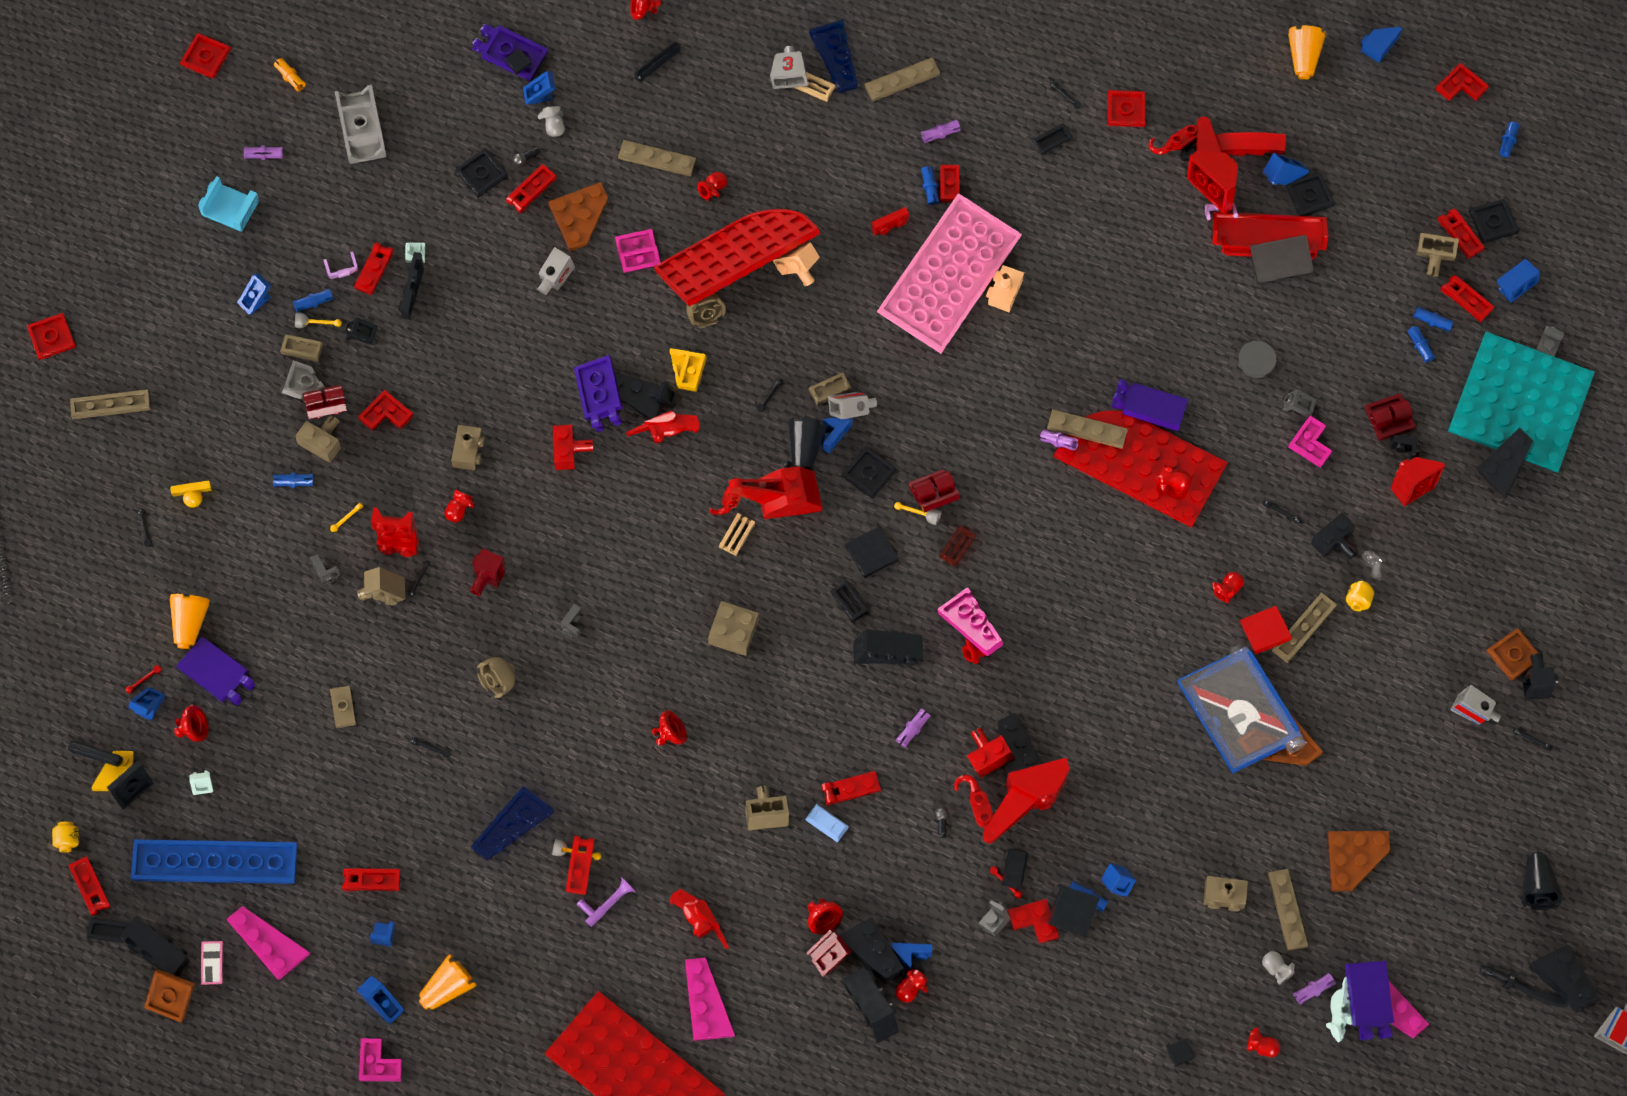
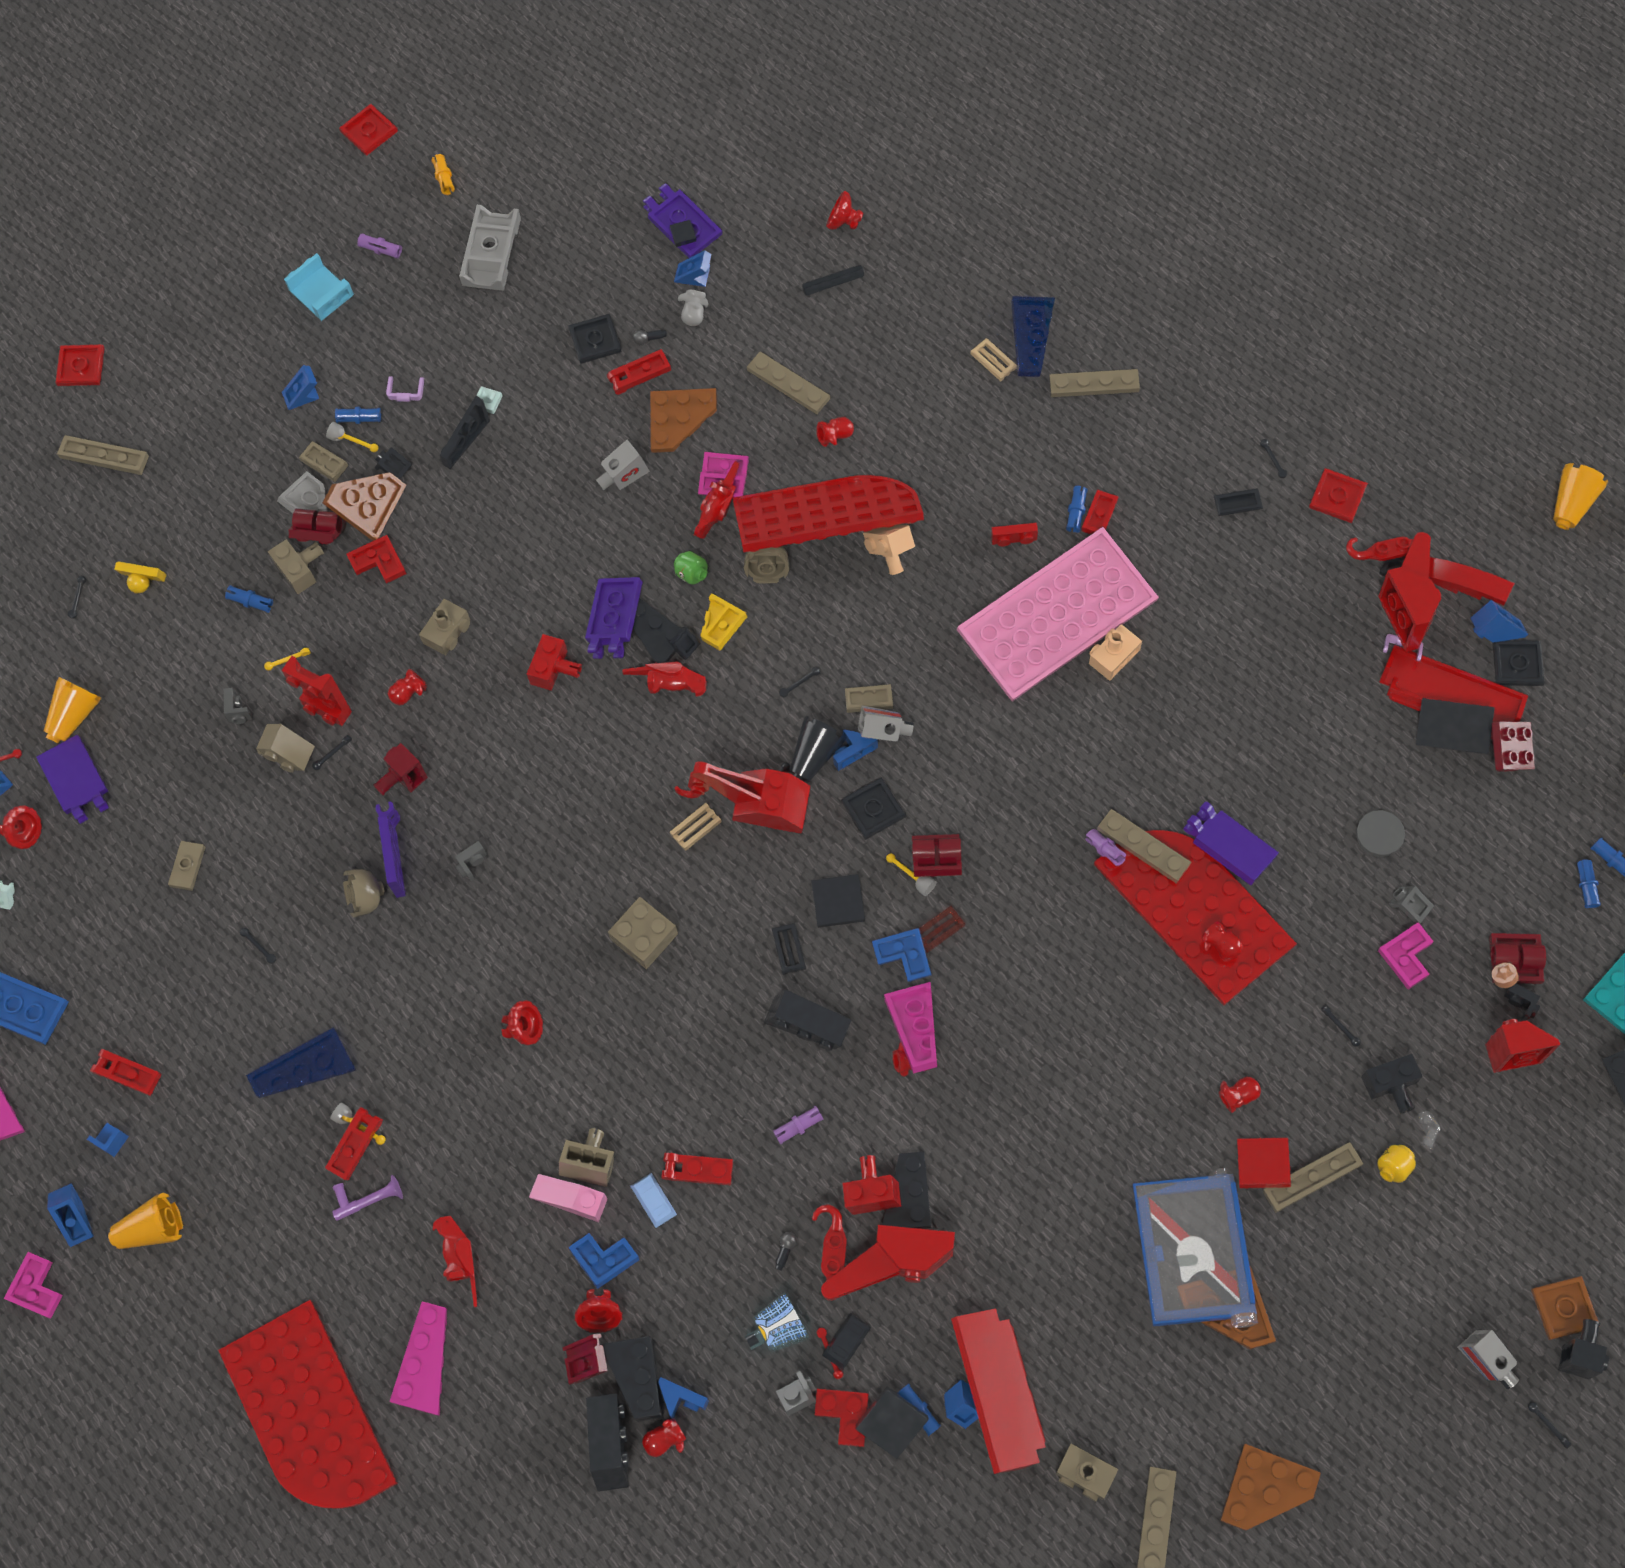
camera: 30 degrees right, 0 degrees up
red plate [354,242,394,295] -> none
light grey torso [770,46,808,89] -> none
medium lavender pin [921,120,960,143] -> none
none -> plate [322,472,406,541]
none -> dark purple tile [376,802,406,898]
none -> bright pink slope [529,1174,607,1222]
none -> blue plate [569,1233,639,1289]
none -> bright green head [674,551,708,585]
none -> red animal [693,461,740,539]
none -> torso [745,1292,810,1353]
none -> blue plate [872,928,932,982]
none -> red slope [951,1309,1046,1474]
none -> plate [1492,722,1535,772]
none -> nougat tile [1492,963,1519,988]

